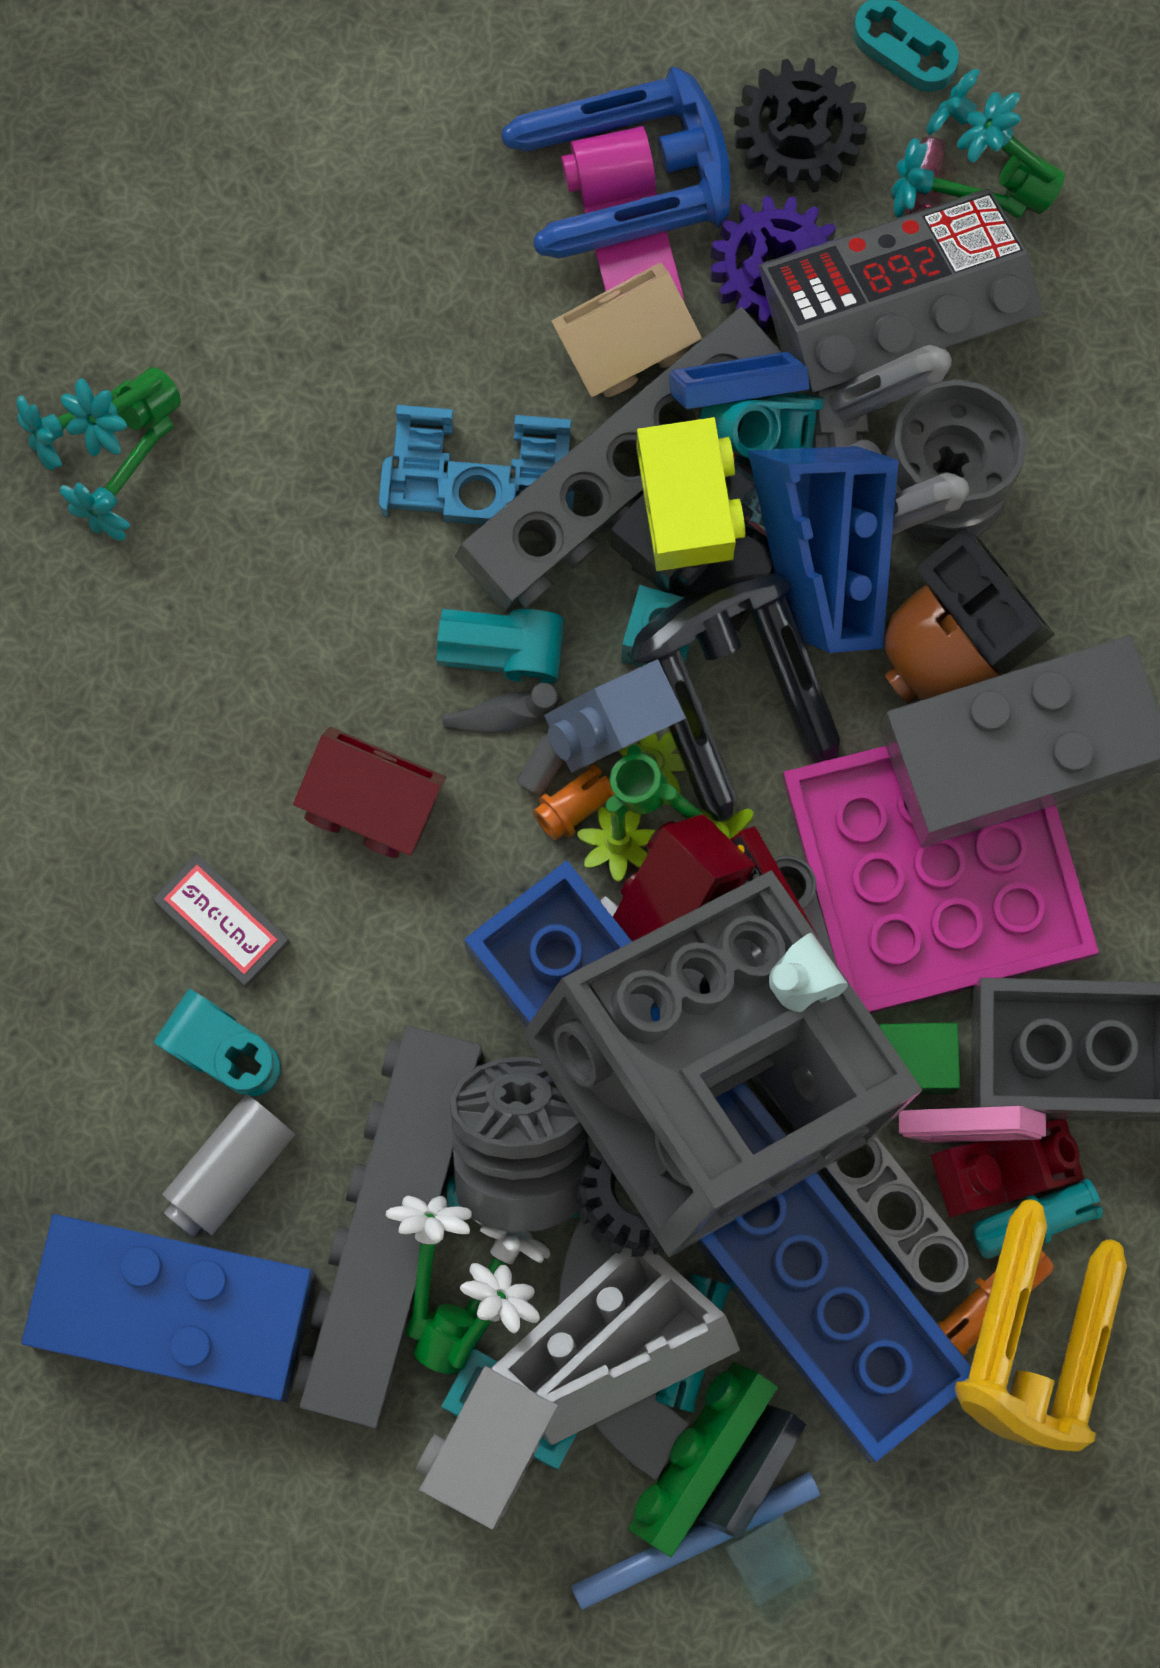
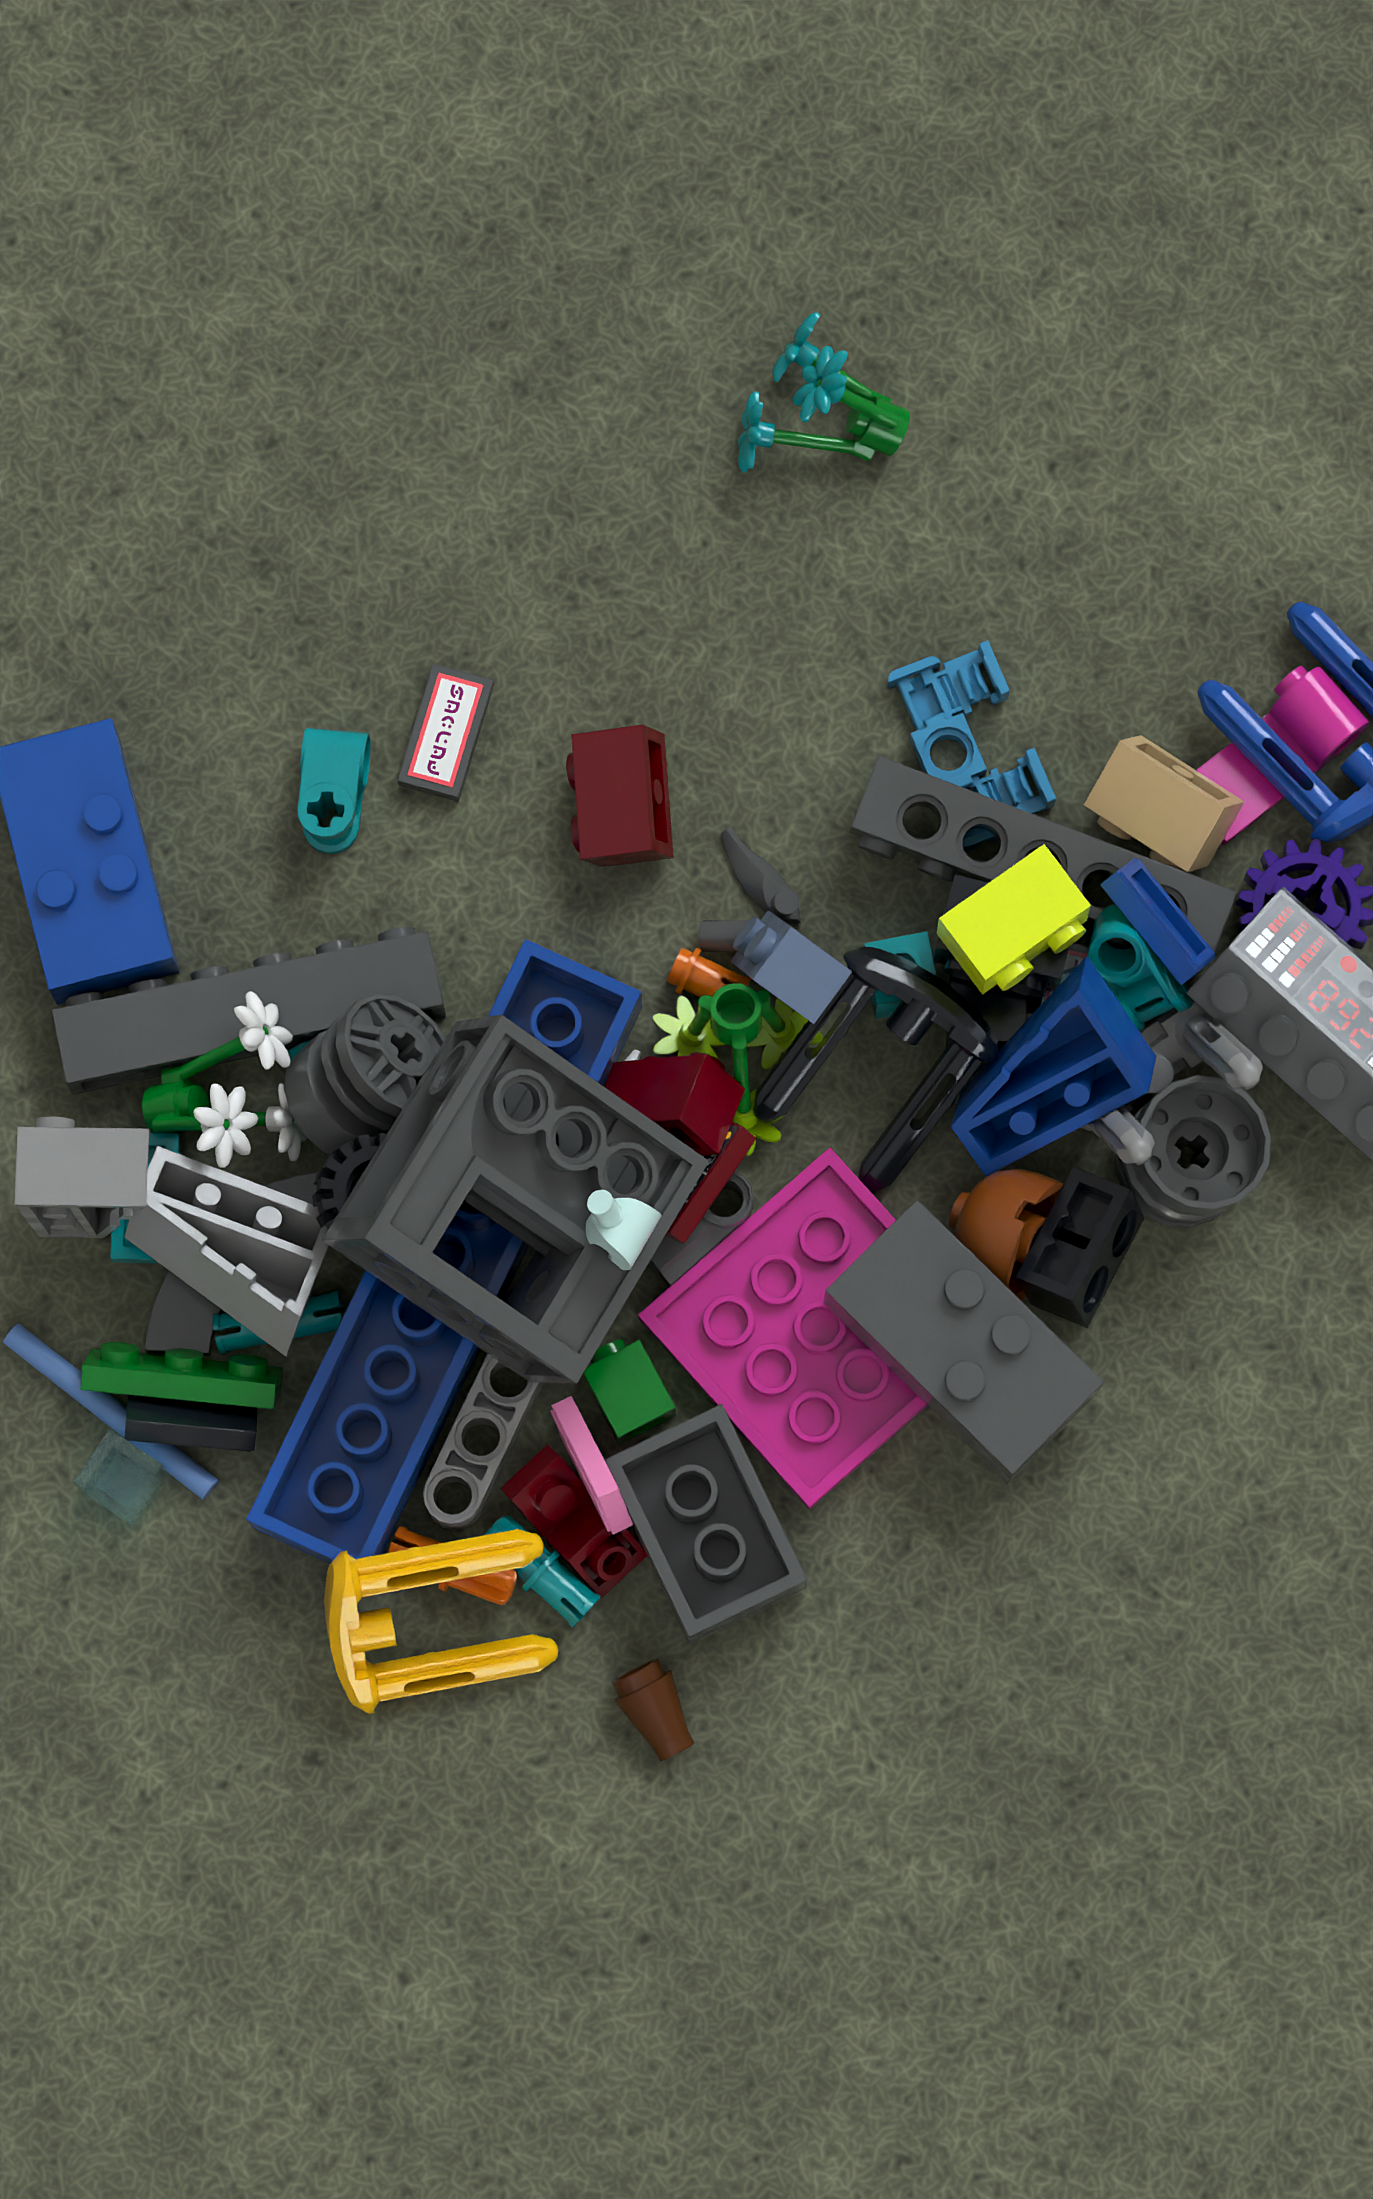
camera: 65 degrees right, 0 degrees up
light grey brick [162,1094,296,1238] -> none
teal piece [436,609,565,685] -> none

